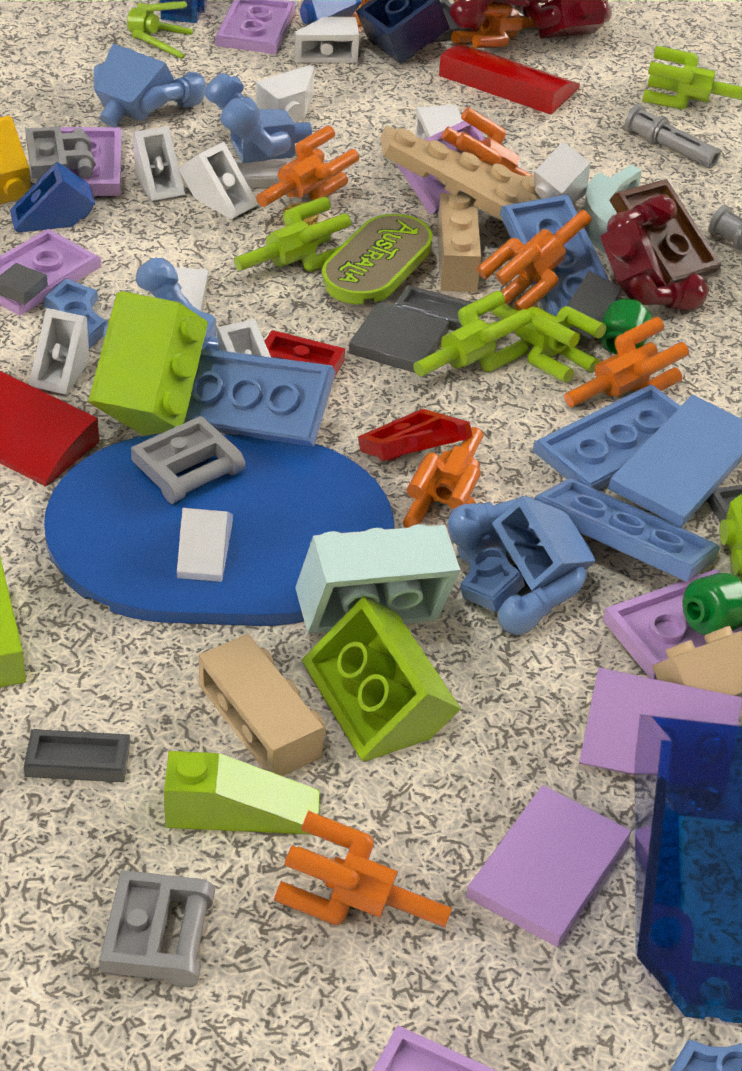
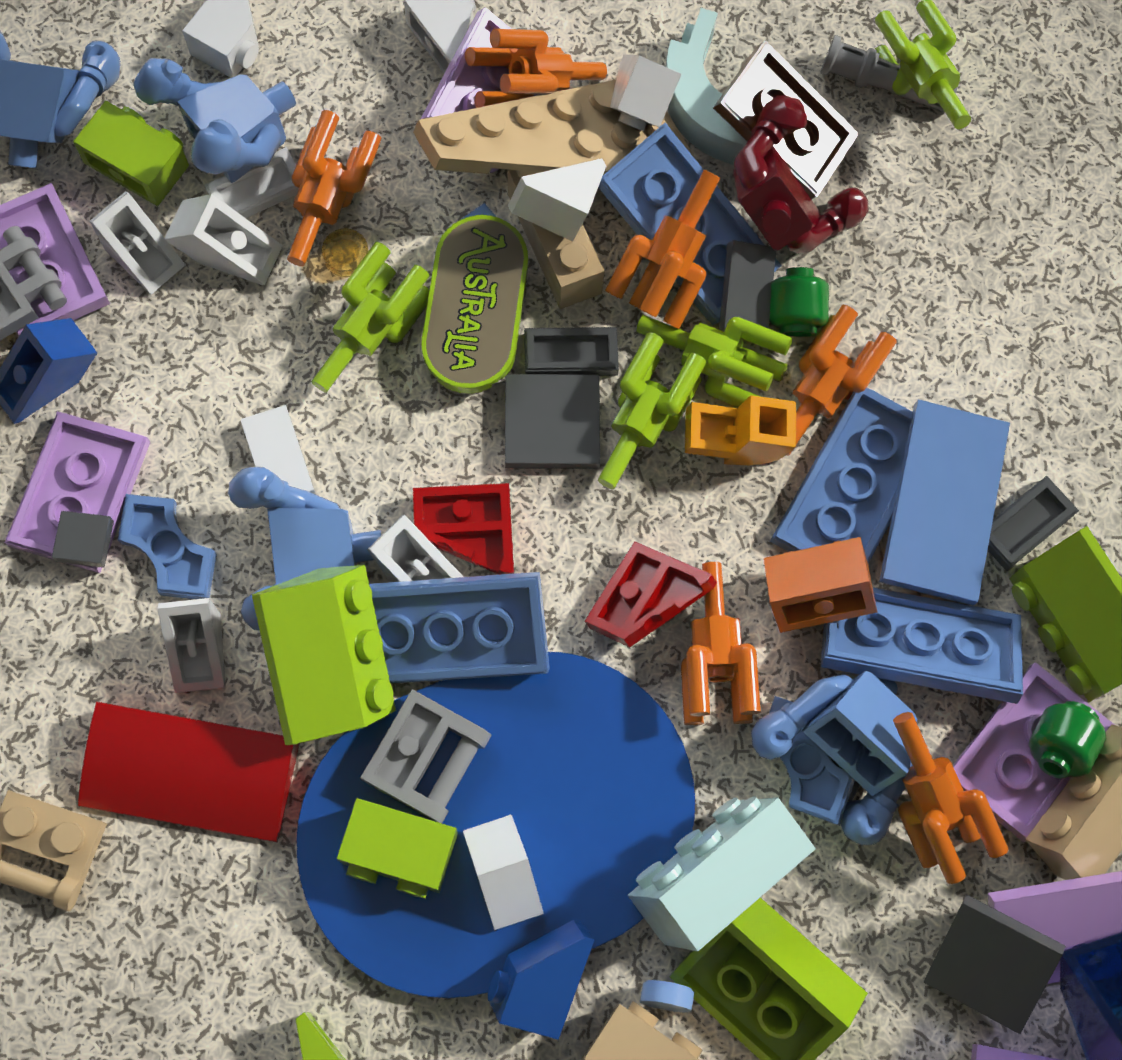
camera: 25 degrees left, 30 degrees up
none -> lime brick [73,100,189,207]
none -> lime brick [337,798,458,899]
none -> blue slope [488,920,594,1040]
none -> white slope [508,158,606,242]
none -> light blue tile [640,980,694,1013]
none -> light orange brick [685,395,796,466]
none -> orange brick [764,537,878,633]
none -> orange plant [893,712,1009,884]
none -> dark grey tile [924,894,1066,1034]

